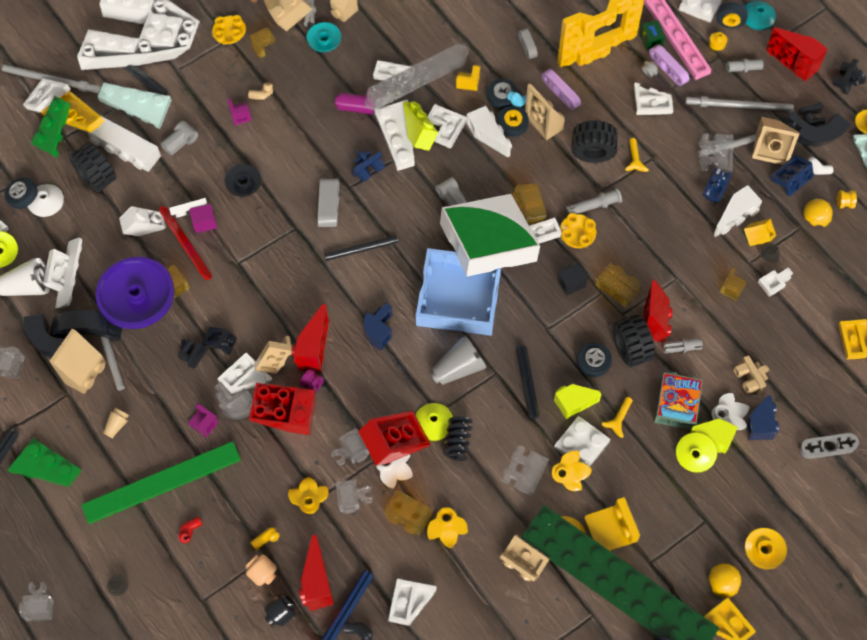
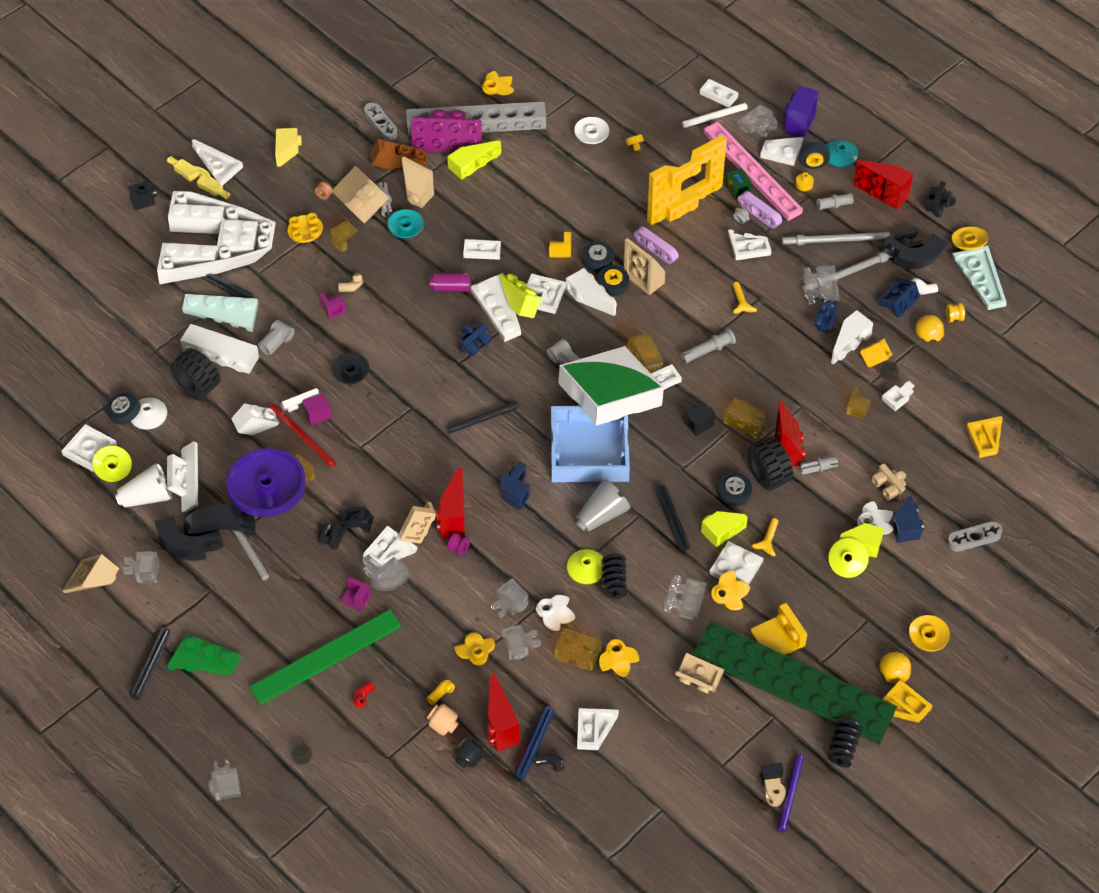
camera: 10 degrees left, 10 degrees down
light grey bar [2,64,101,93] -> none
white wing [23,78,71,112] -> none
green wing [31,96,70,157] -> none
yellow wing [41,91,104,133] -> none
tan slope [50,329,106,394] -> none
tan cone [103,408,129,439] -> none
red slope [249,383,317,435] -> none
light grey beam [318,179,339,227] -> none
red slope [358,411,431,466] -> none
clear beam [365,44,468,110] -> none
medium azure arm [507,91,527,107] -> none
light grey beam [518,29,537,59] -> none
yellow dish [560,213,596,248] -> none
black tyre [572,120,618,163] -> none
brick [654,372,703,430] -> none
tan slope [752,117,799,165] -> none

